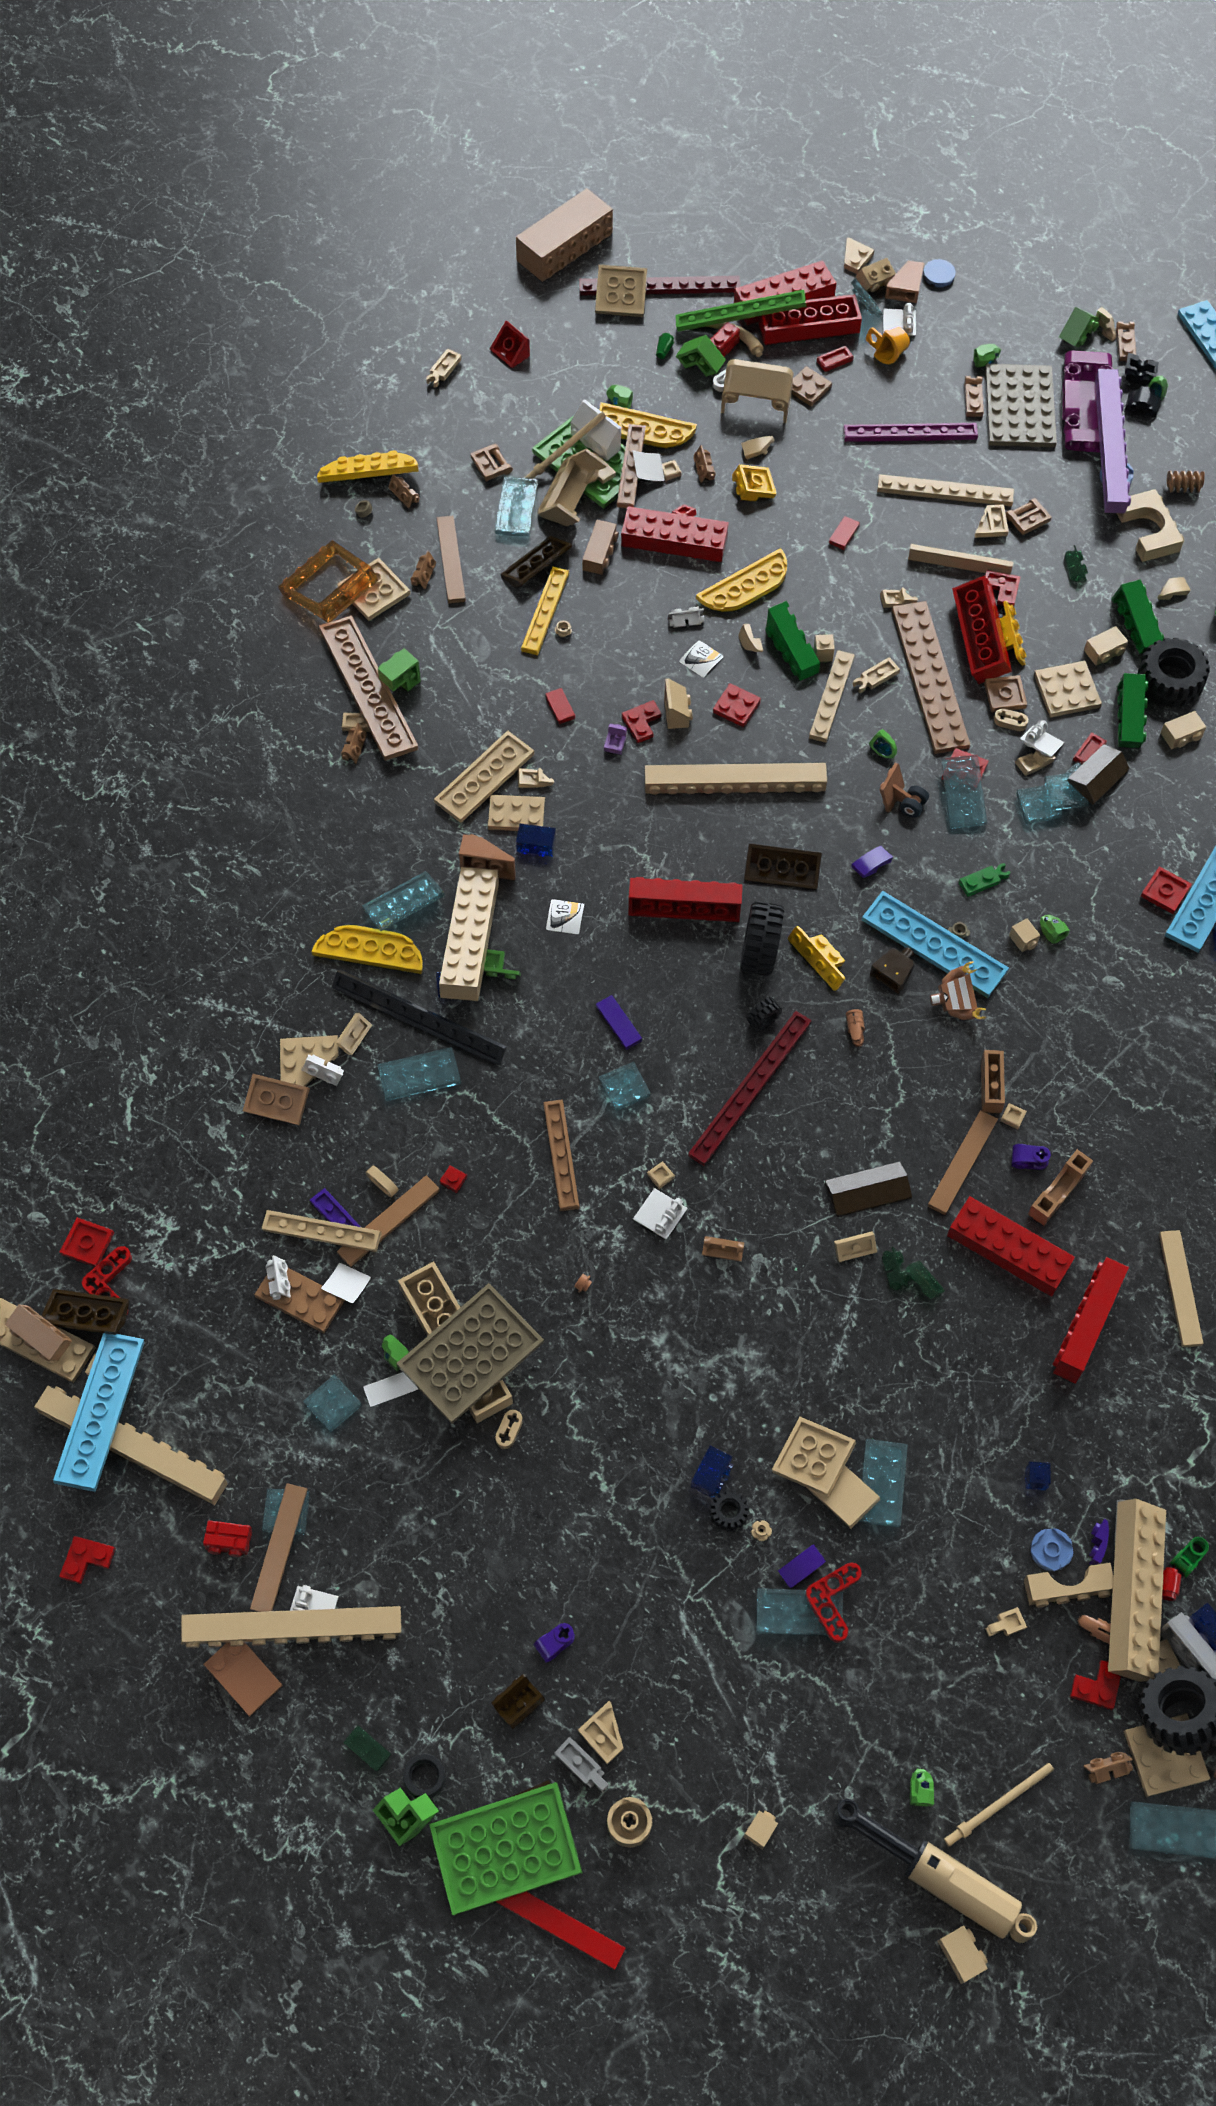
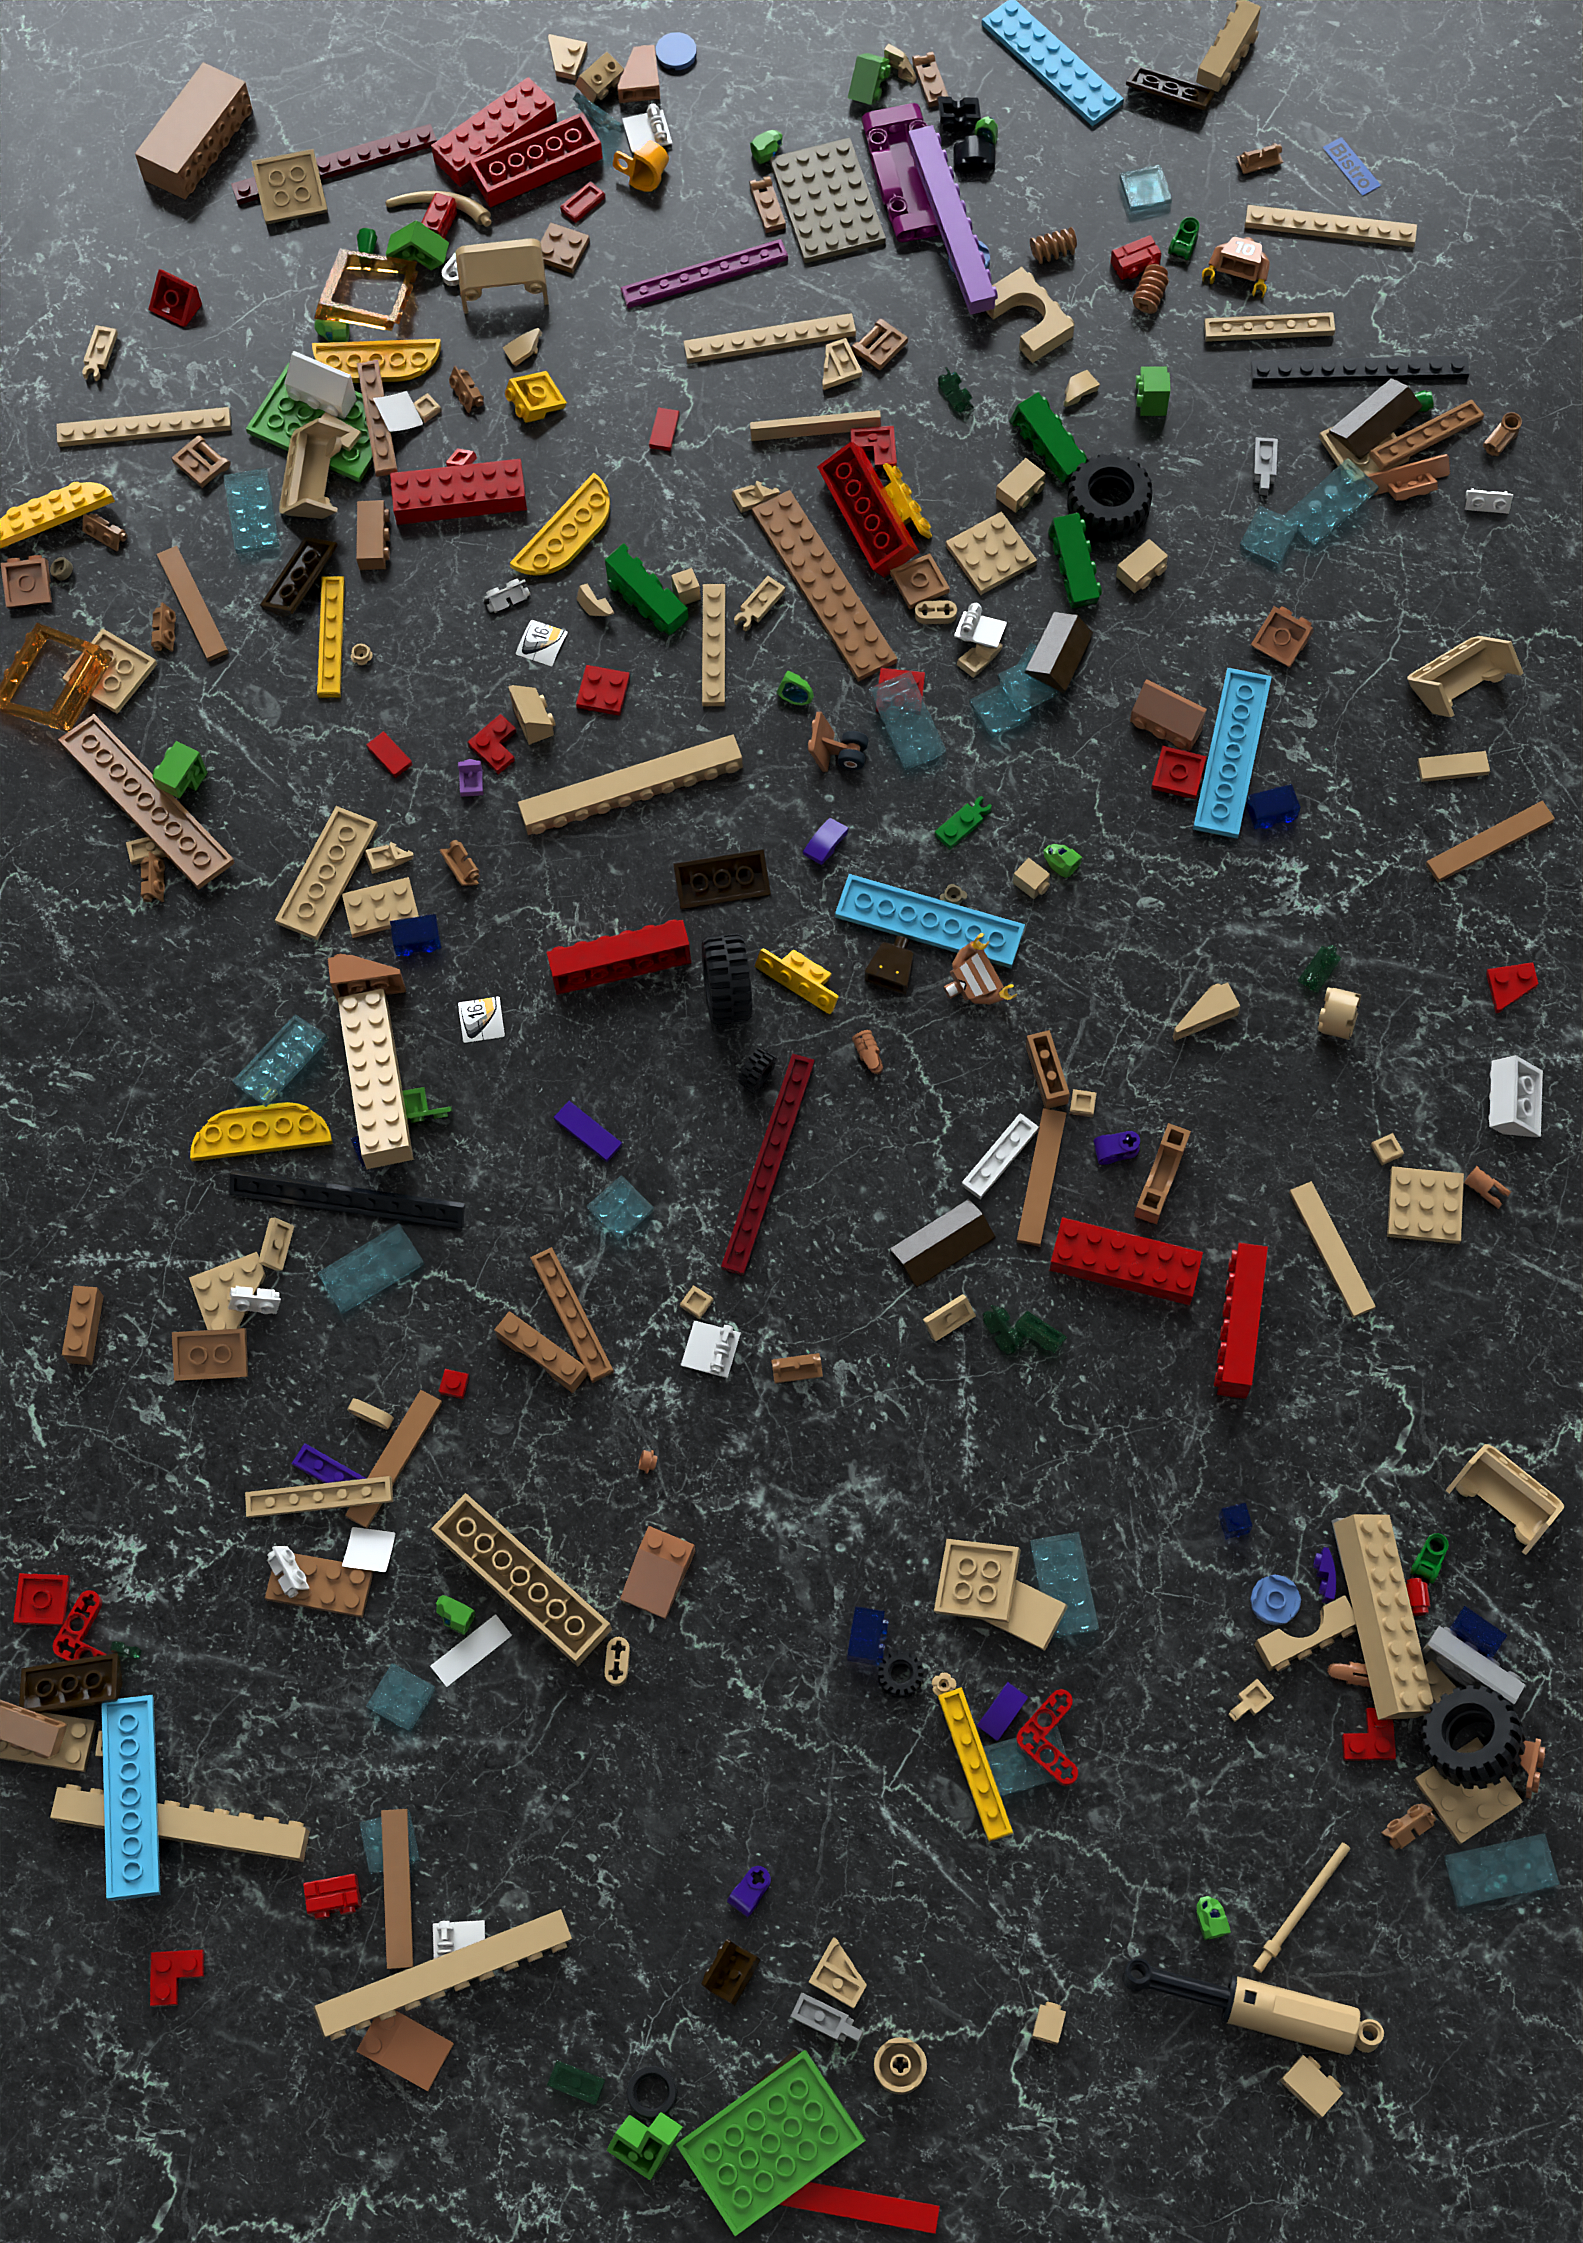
camera: 15 degrees left, 5 degrees up
dark tan plate [396,1283,544,1424] -> none
tan bar [524,411,607,483] -> none
bright green plate [675,290,806,332] -> none
tile [1073,732,1107,765] -> none
none -> nougat plate [0,555,52,608]
none -> tan plate [57,407,231,447]
none -> medium nougat brick [62,1286,104,1365]
none -> clear green tile [110,1641,142,1659]
none -> clear orange windscreen [314,248,419,331]
none -> medium nougat hinge [439,840,480,886]
none -> medium nougat arch [494,1311,588,1393]
none -> nougat slope [620,1526,696,1619]
none -> yellow tile [938,1687,1013,1842]
none -> white plate [962,1113,1039,1199]
none -> nougat slope [1130,679,1207,751]
none -> tan slope [1173,982,1240,1041]

